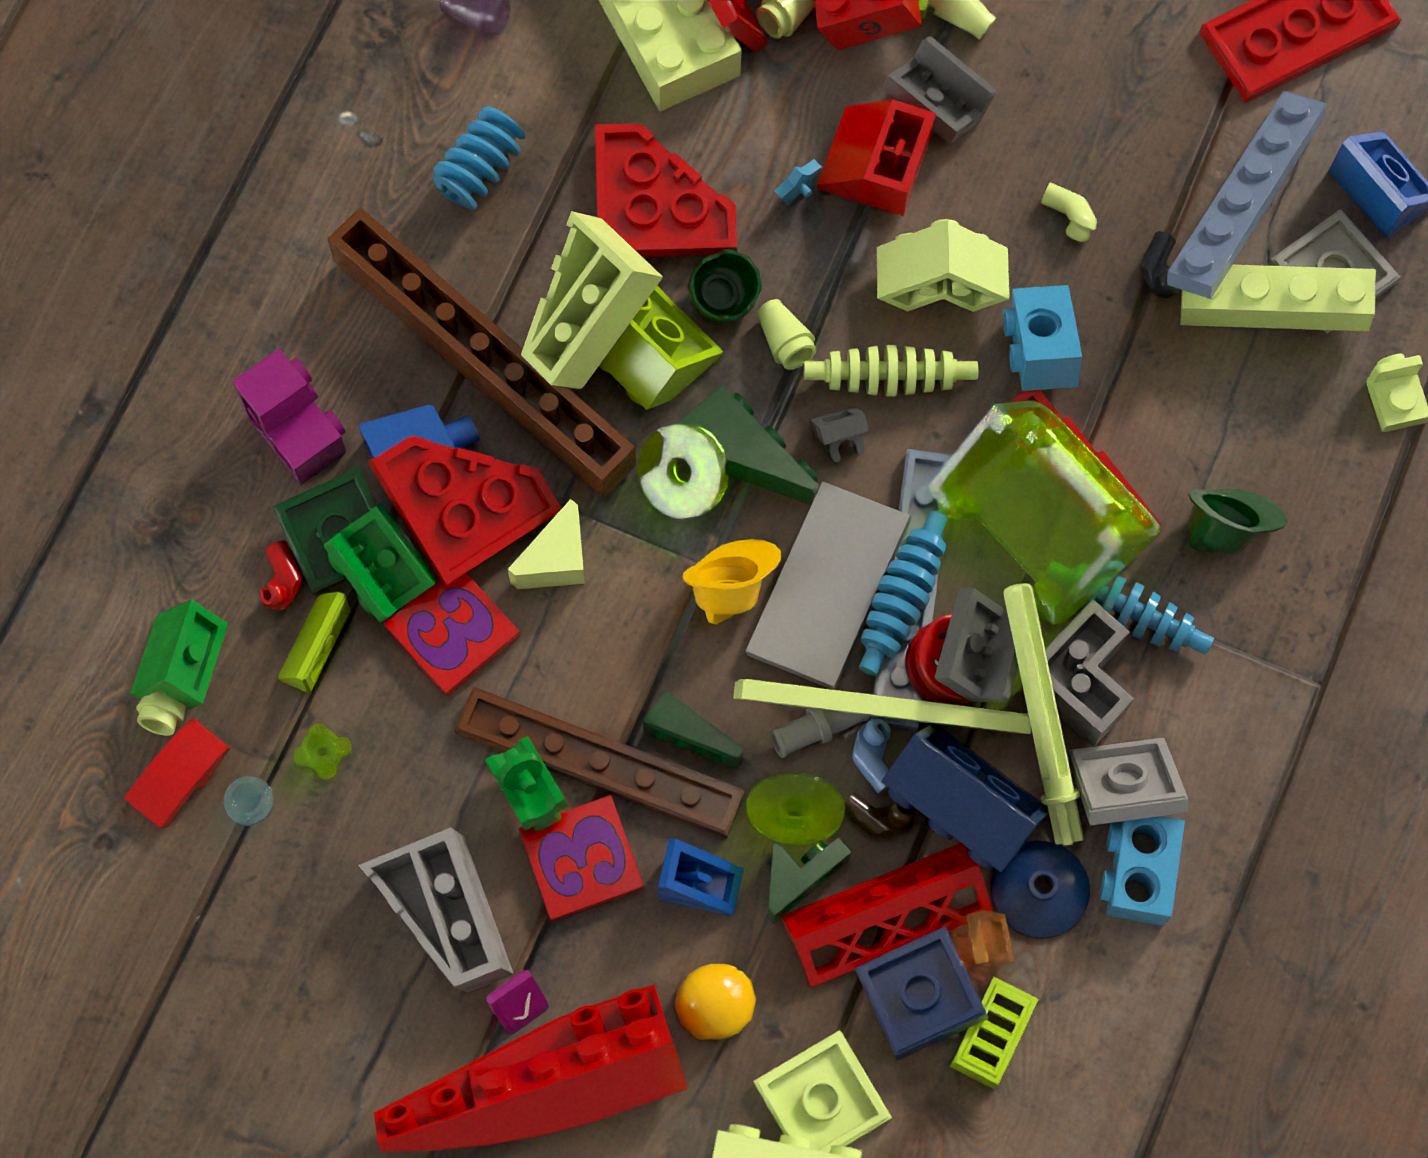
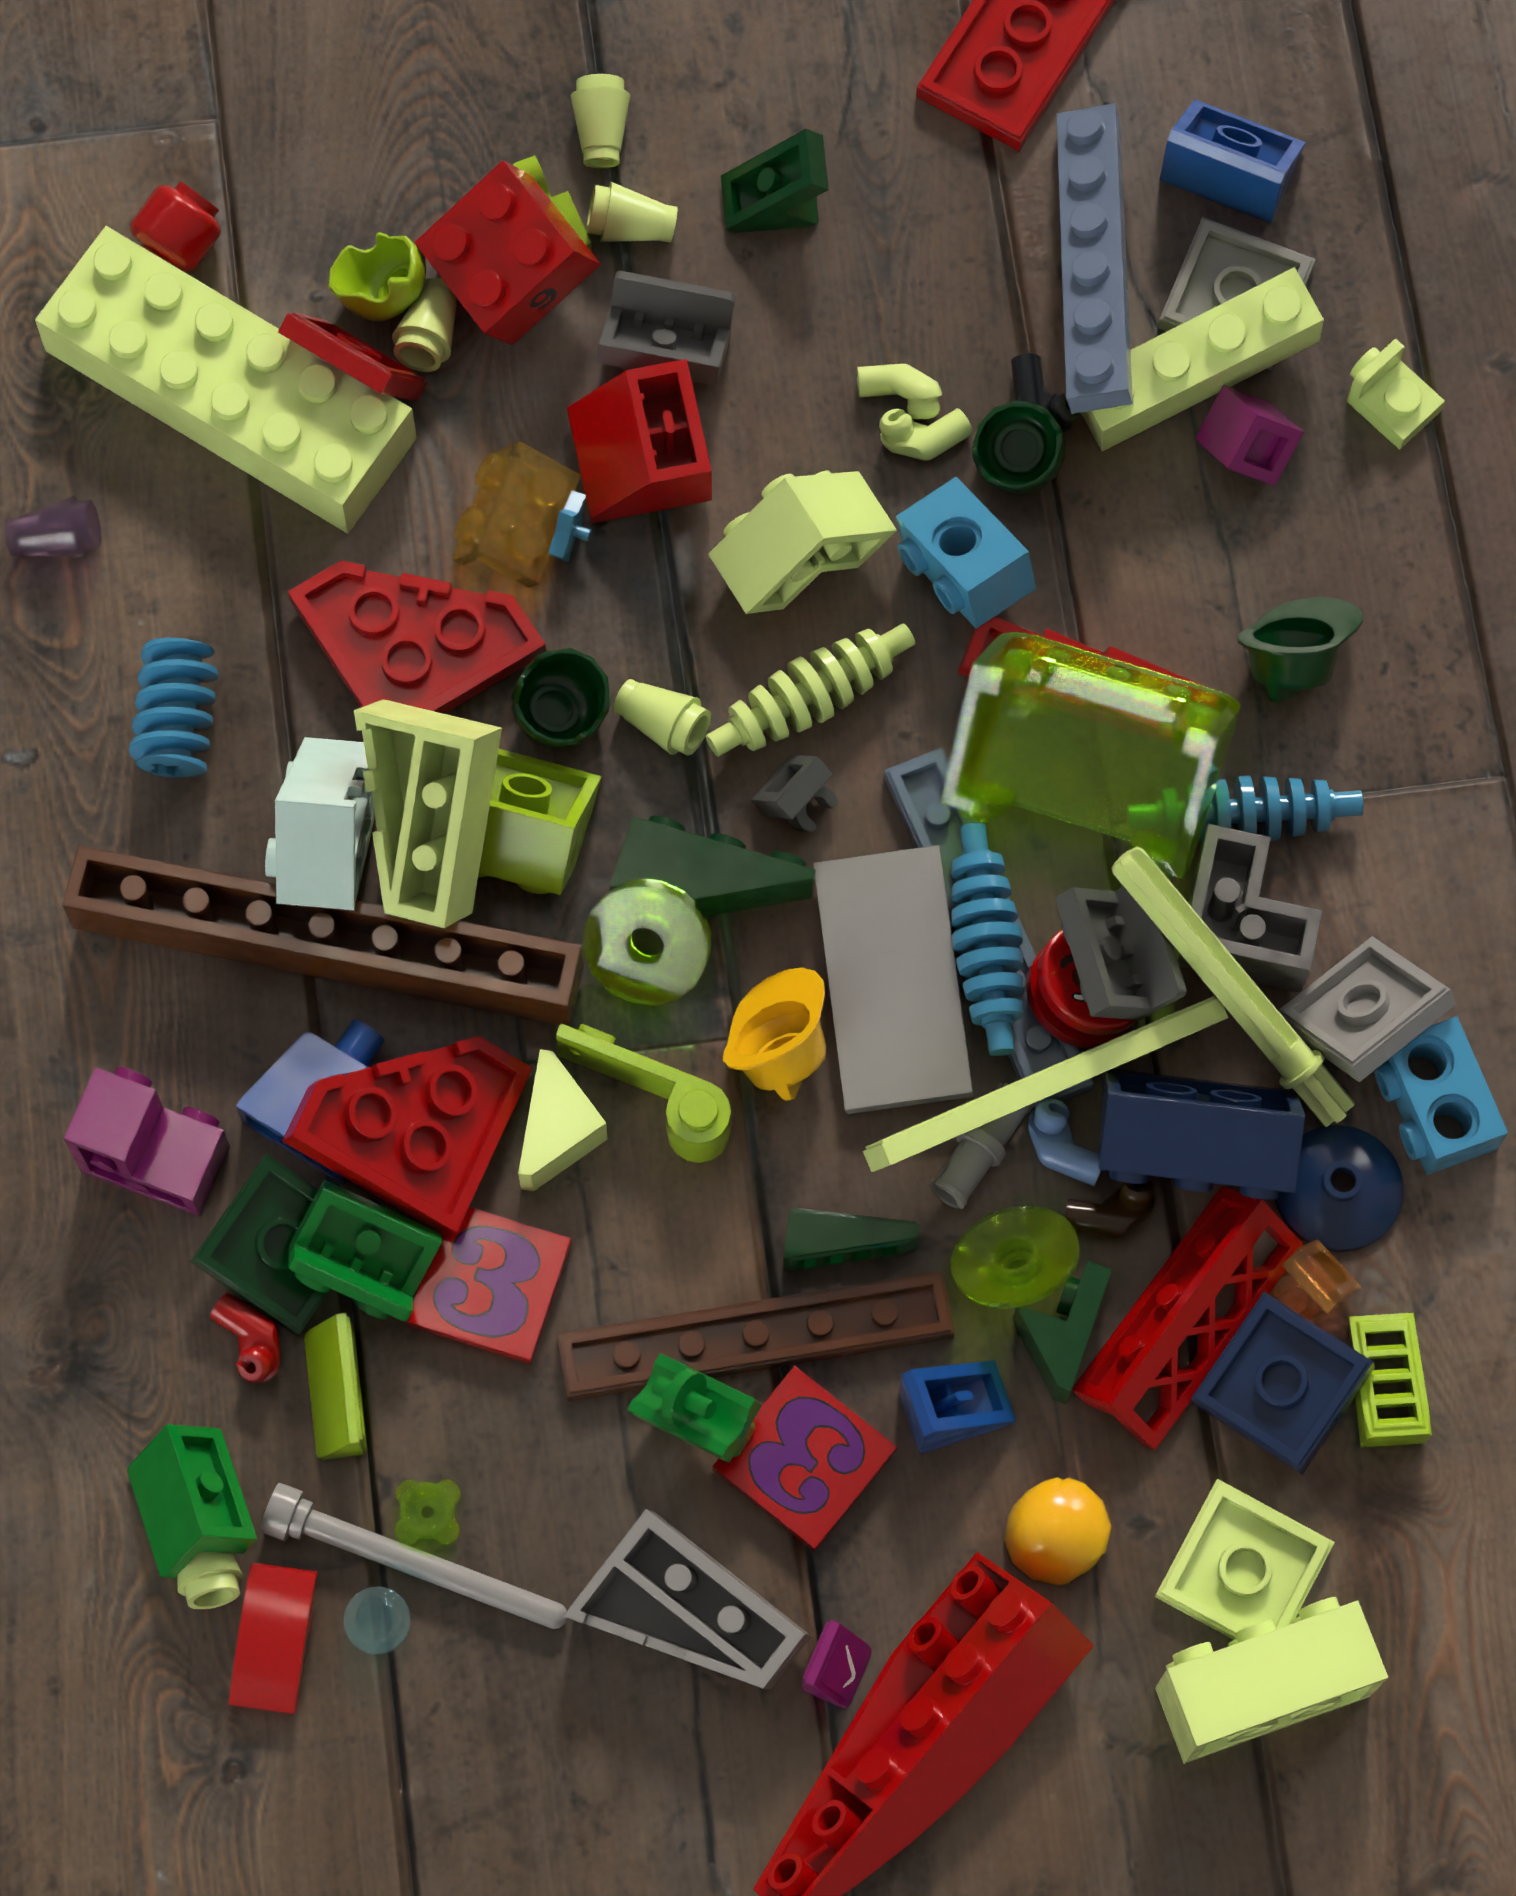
camera: 30 degrees left, 0 degrees up
none -> light grey piece [260,1482,567,1629]
none -> light aqua wedge [265,737,375,910]
none -> clear yellow bracket [452,441,581,588]
none -> lime door [556,1023,731,1163]
none -> dark green slope [721,129,829,233]
none -> yellowish green arm [879,408,973,461]
none -> dark green hair [972,401,1066,496]
none -> magenta panel [1196,385,1304,486]

